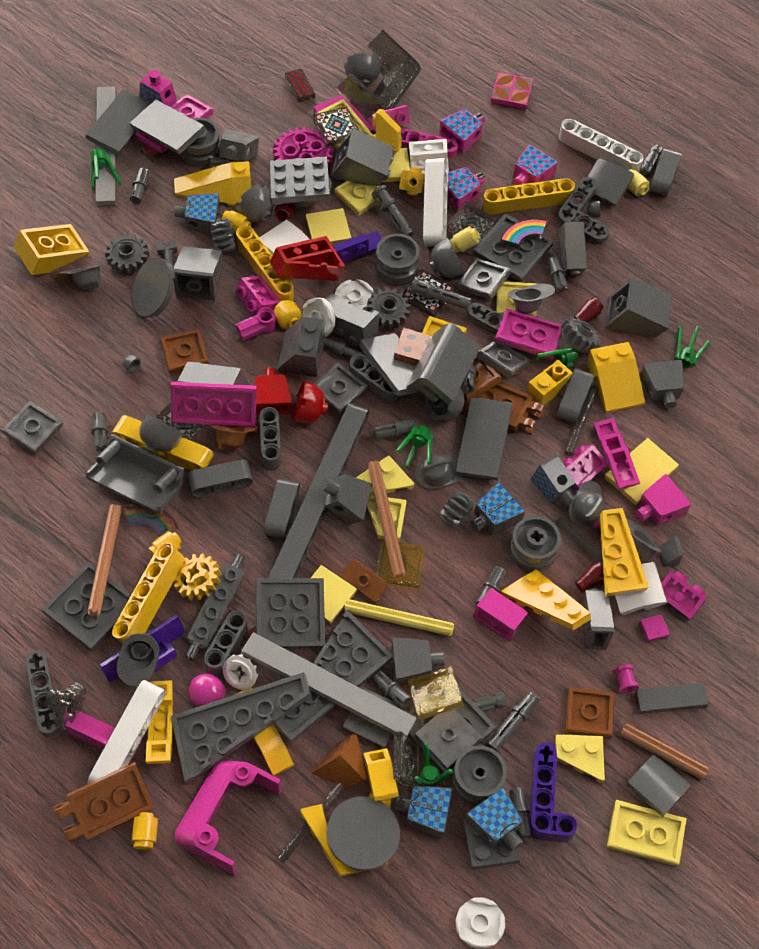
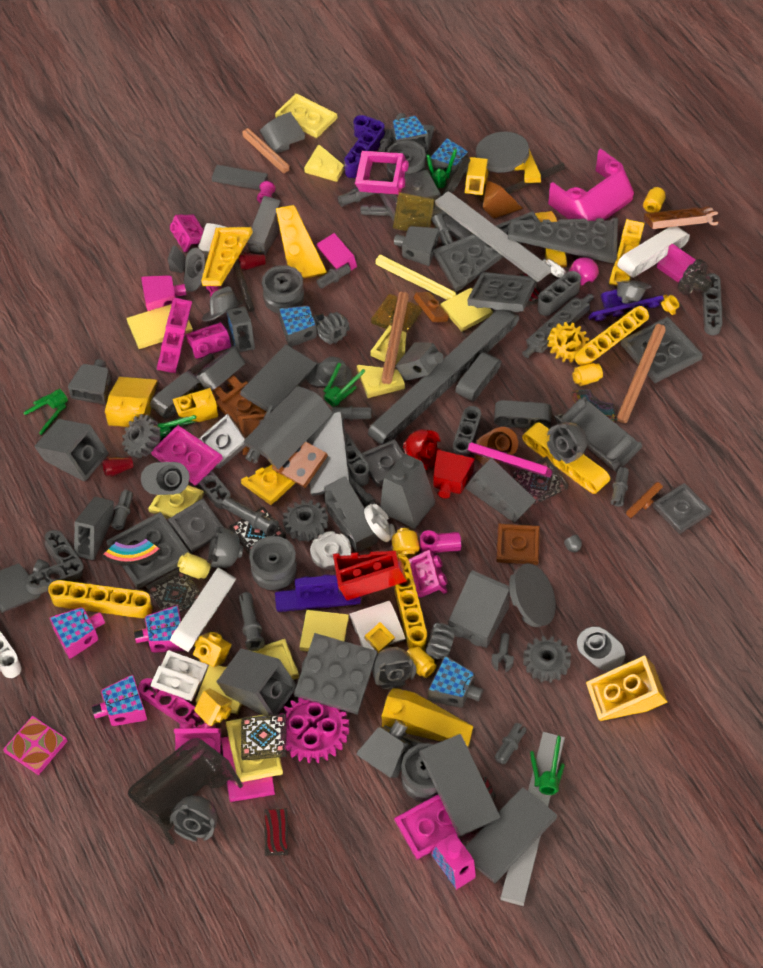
camera: 155 degrees left, 5 degrees down
white tile [455,898,505,949] -> none
dark orange tile [565,687,614,739] -> none
dark pink tile [640,614,670,643] -> none
none -> dark grey beam [196,346,246,391]
none -> dark pink window [355,151,409,195]
none -> yellow plate [364,622,395,653]
none -> dark orange plate [626,482,663,519]
none -> yellow plate [661,295,679,315]

